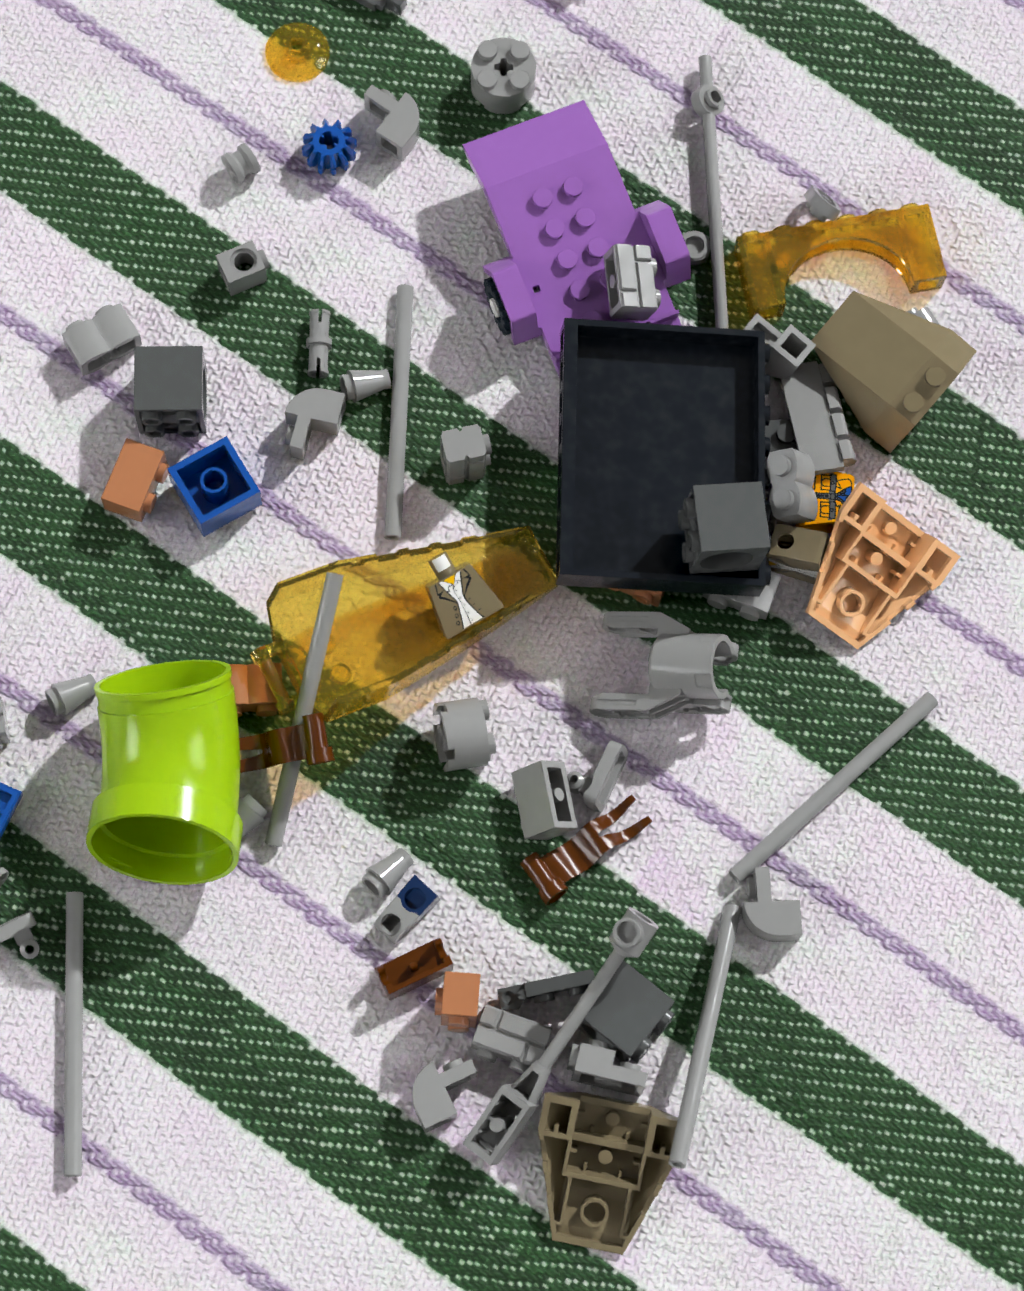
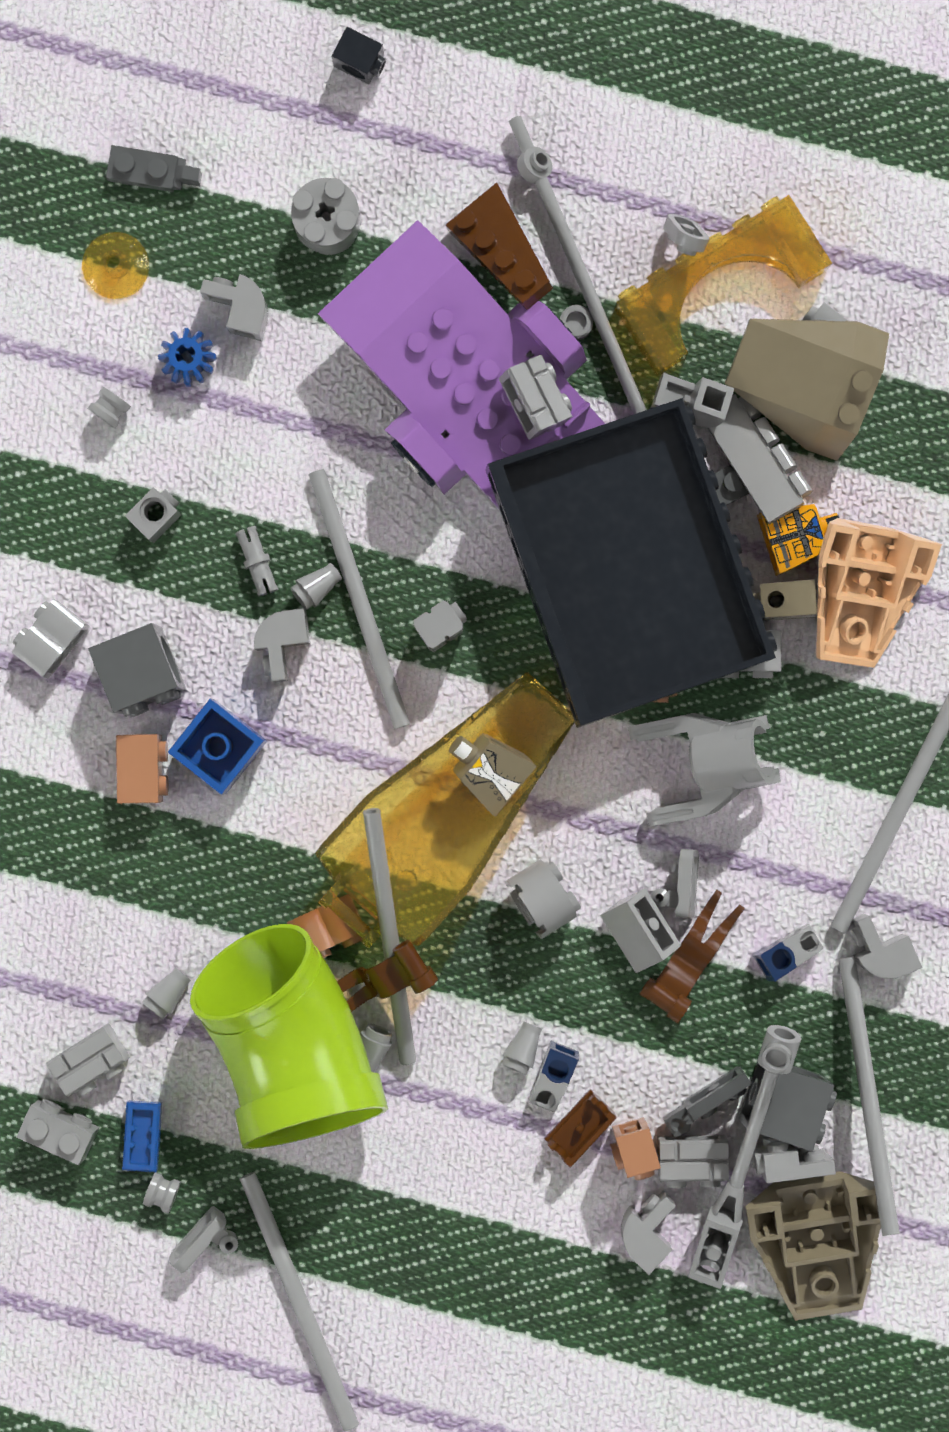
camera: 10 degrees left, 15 degrees up
dark grey brick [678,481,771,574] -> none
light grey brick [767,448,818,525] -> none
none -> reddish brown wing [446,182,553,310]
none -> leg [752,924,823,982]

